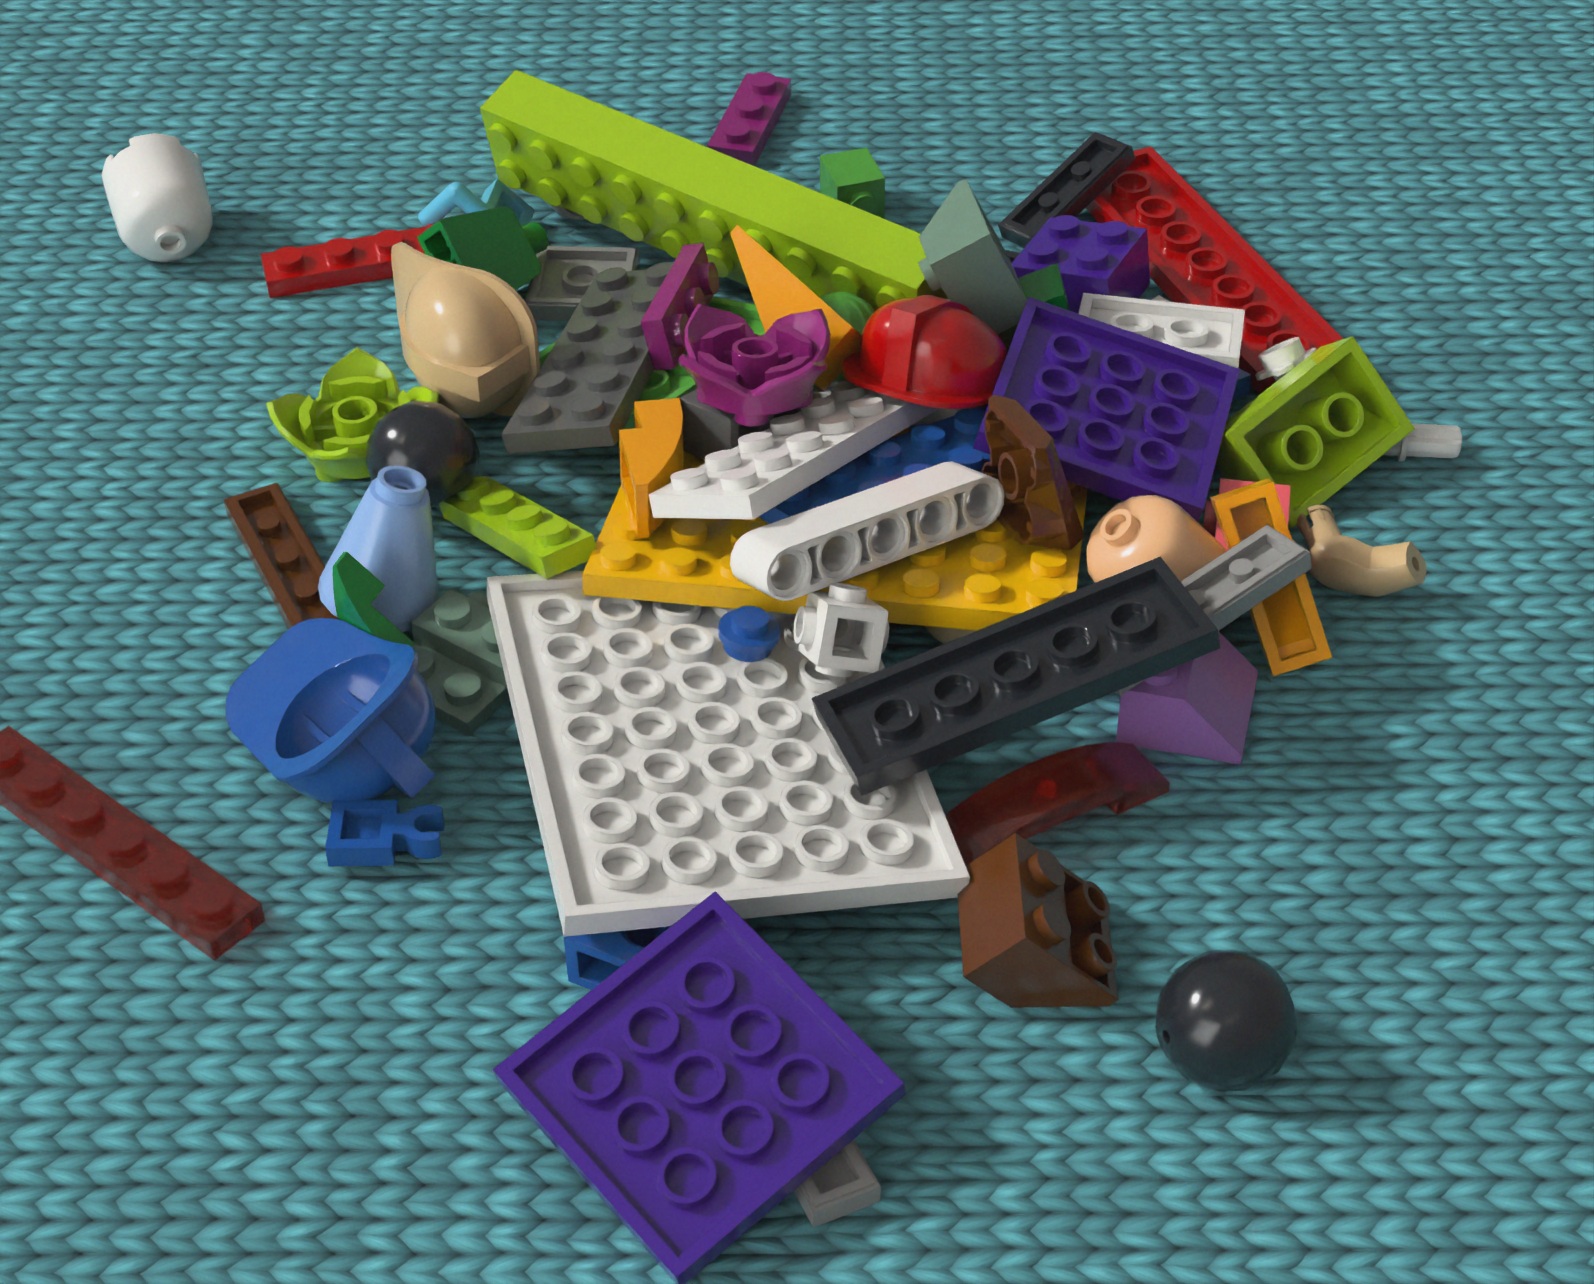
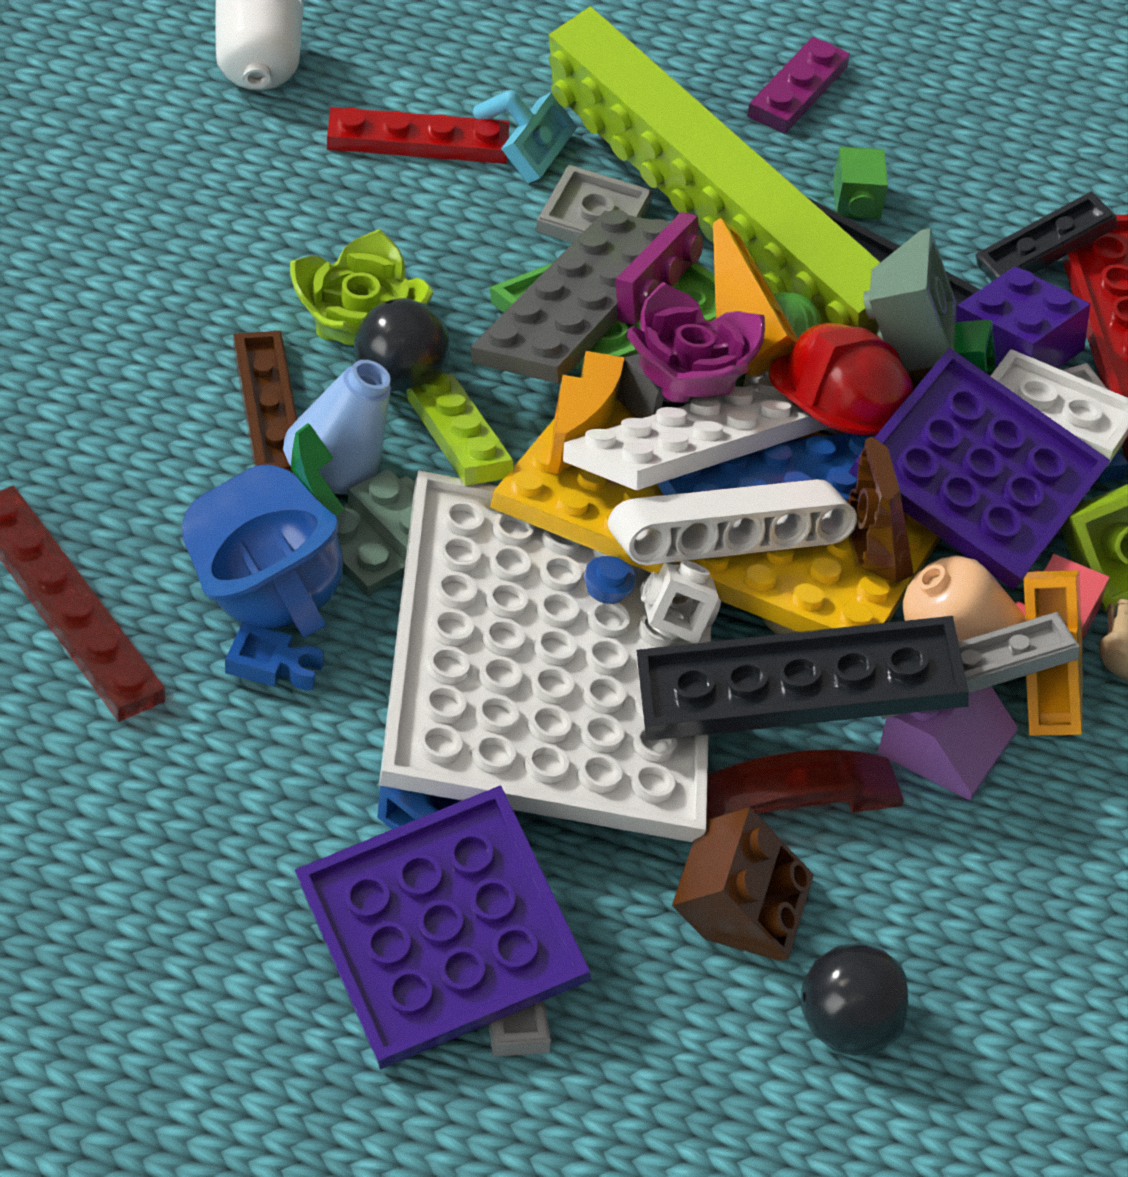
camera: 10 degrees right, 5 degrees up
tan piece [391,242,540,418] -> none
green torso [417,206,548,290] -> none

